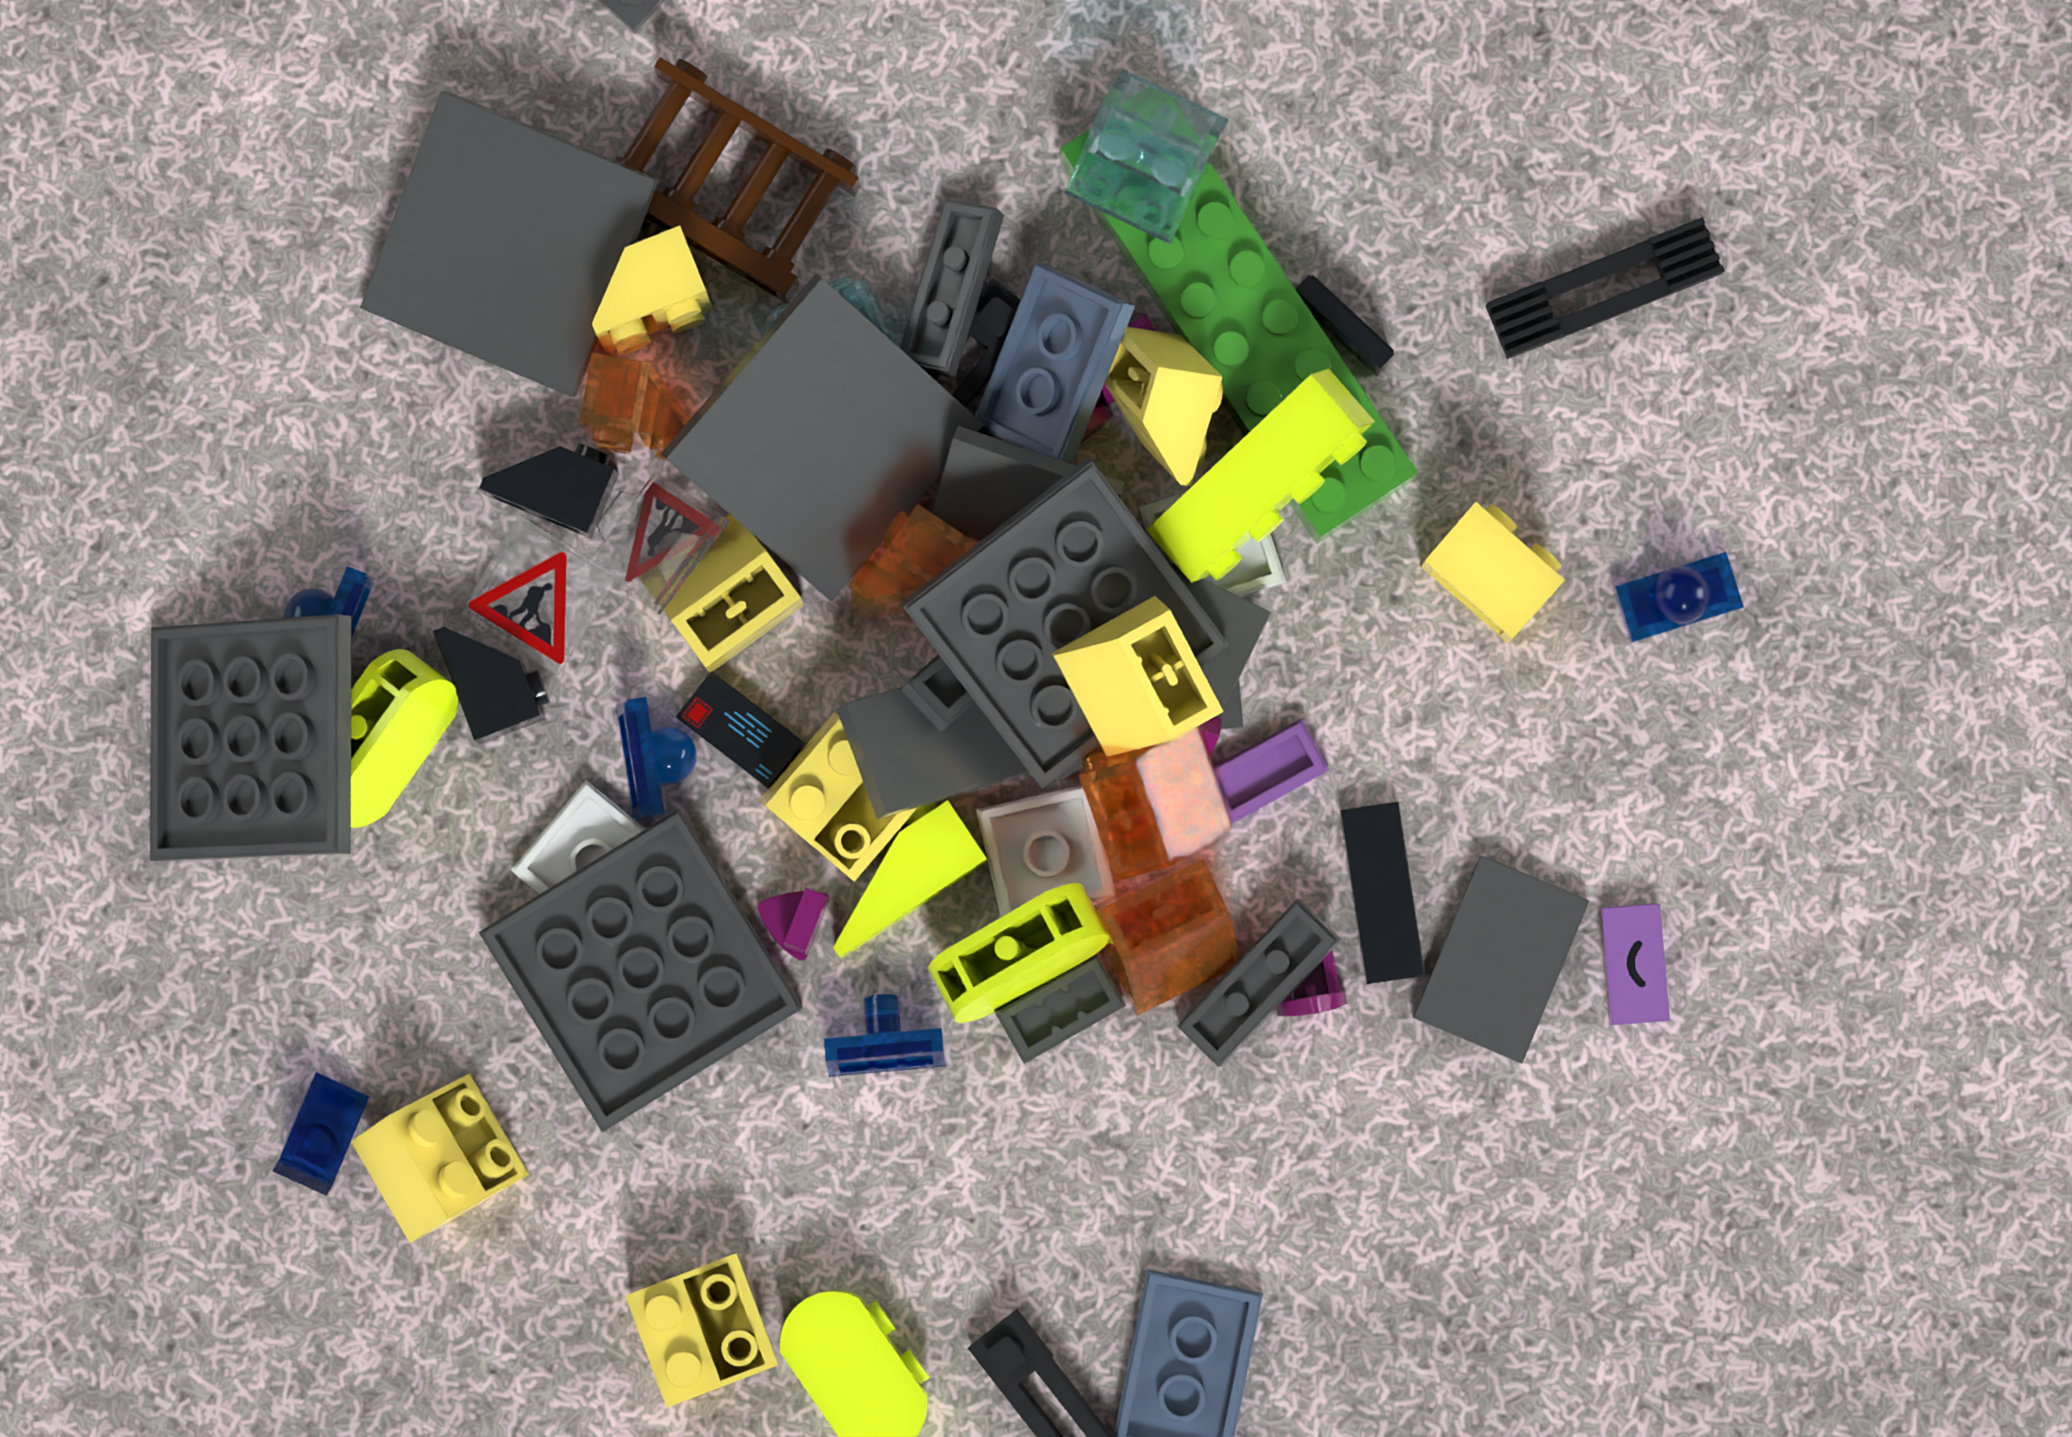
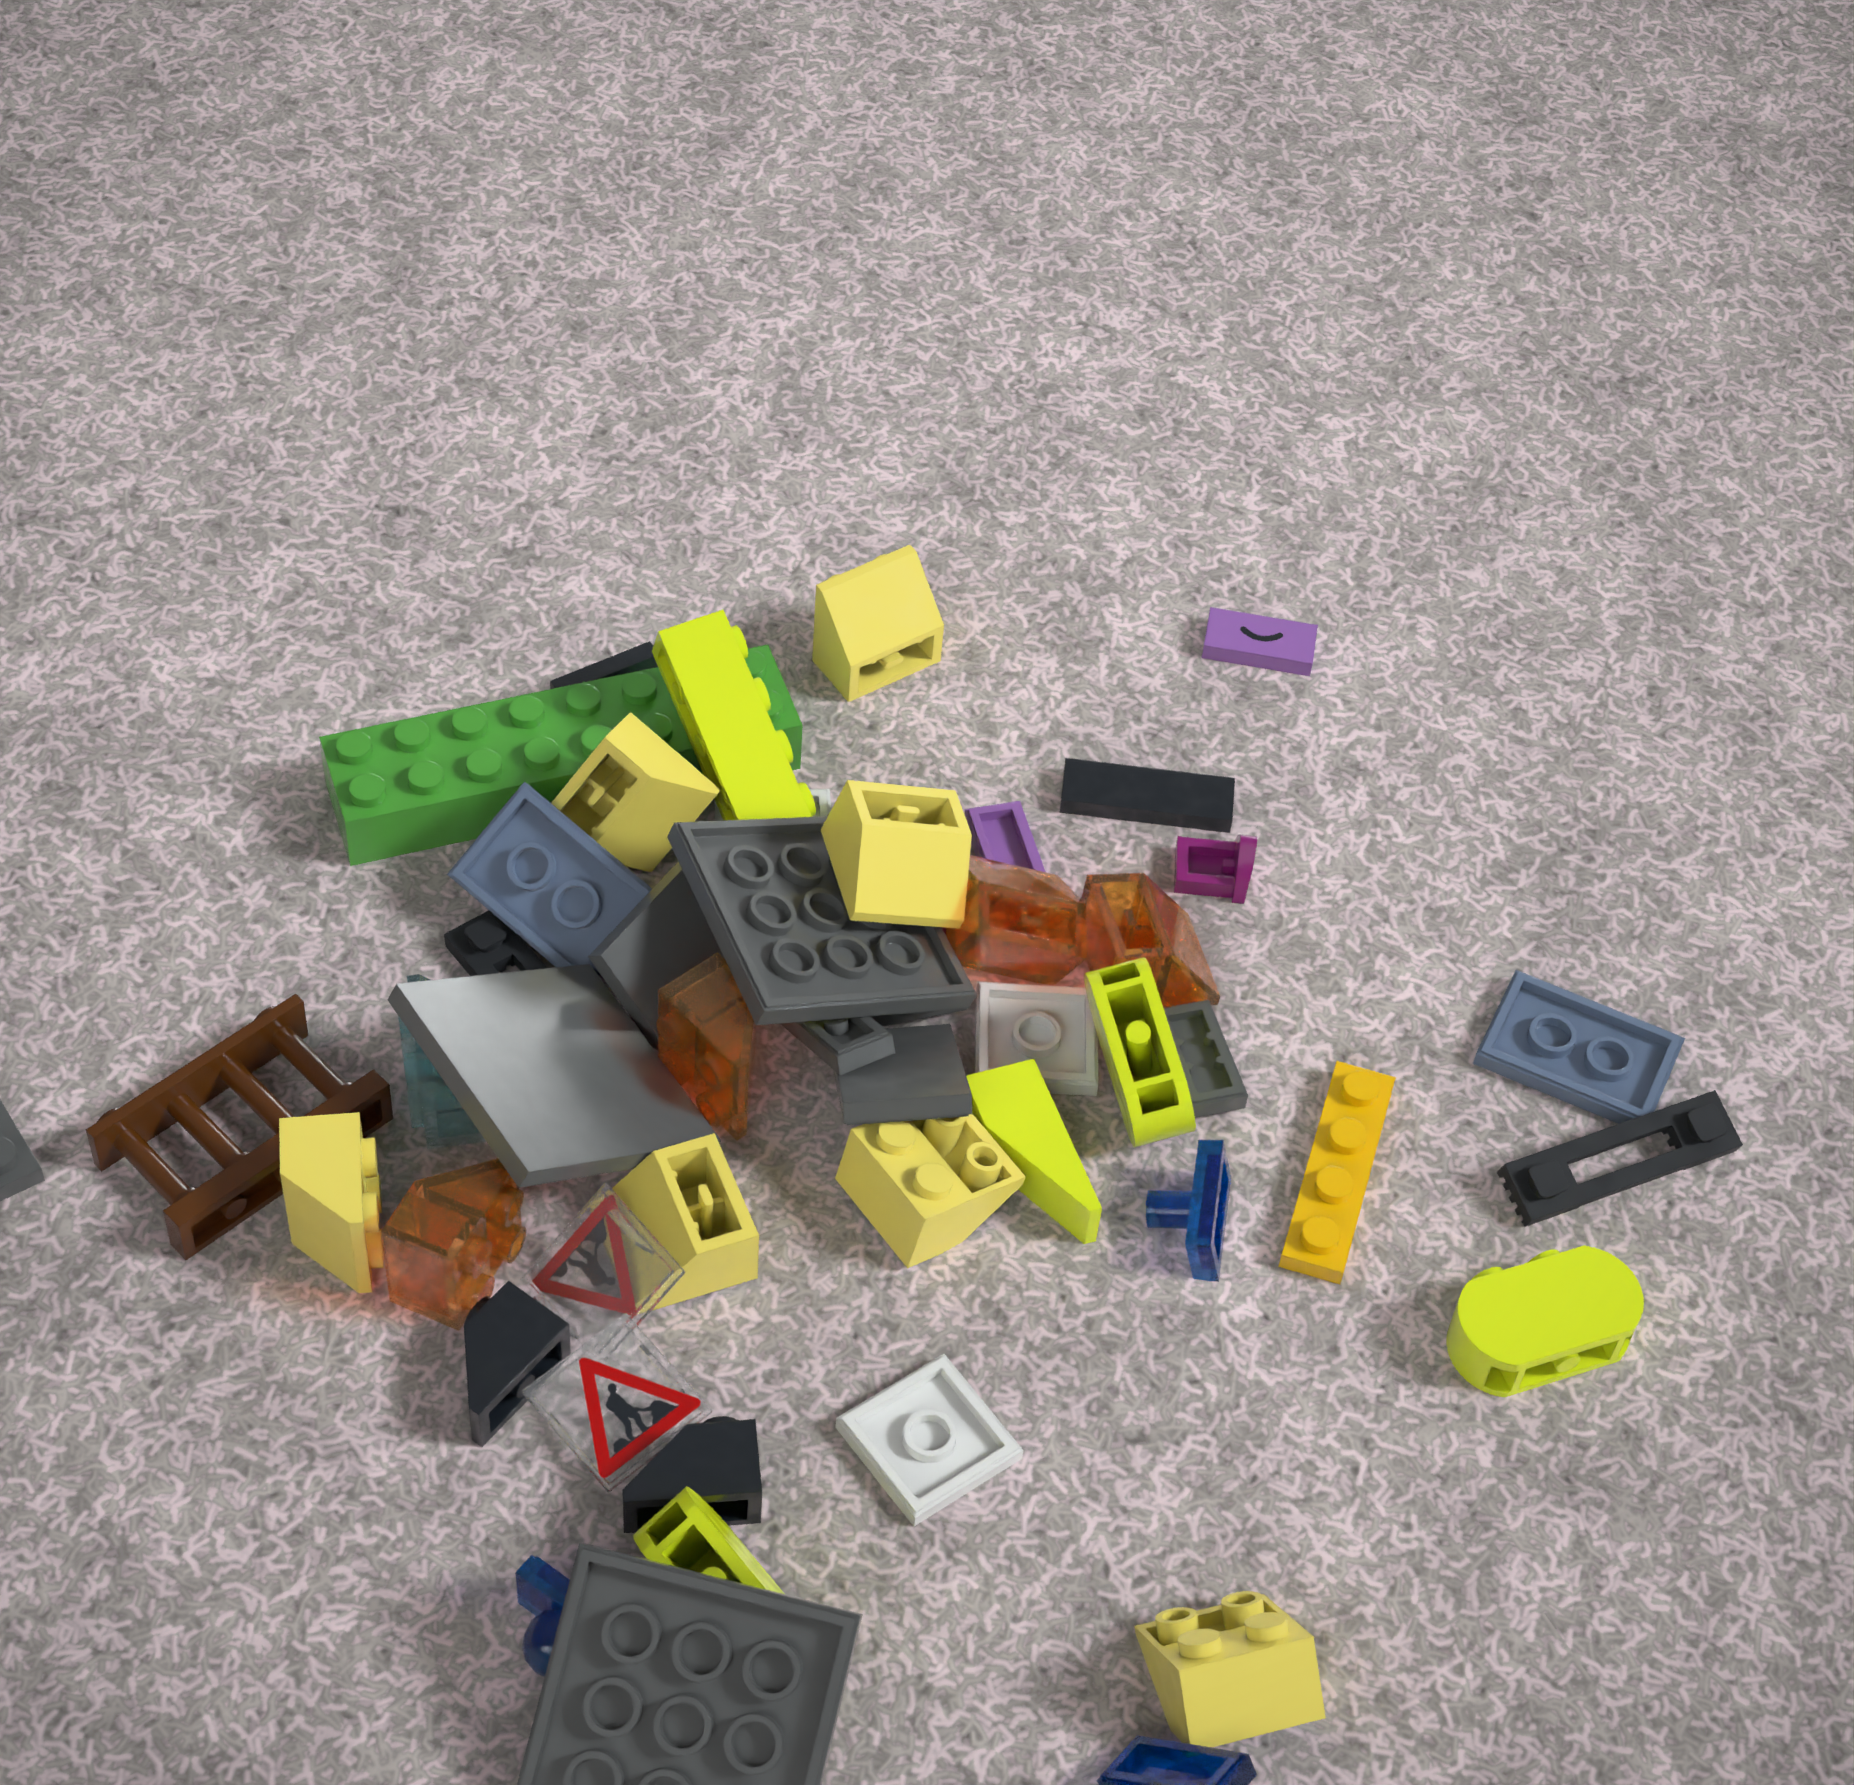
camera: 80 degrees left, 35 degrees down
dark grey tile [360,91,659,397] -> none
dark grey tile [478,808,803,1132] -> none
clear blue tile [616,697,697,821] -> none
light yellow slope [625,1253,779,1408] -> none
black tile [676,671,805,789] -> none
magenta tile [757,887,829,961] -> none
dark grey tile [900,199,1004,378] -> none
clear light blue slope [1064,69,1229,244] -> none
dark grey tile [1177,899,1342,1067] -> none
dark grey tile [1413,855,1589,1063] -> none
black container [1485,217,1725,360] -> none
clear blue tile [1613,552,1744,643] -> none
none -> yellow plate [1278,1060,1396,1285]

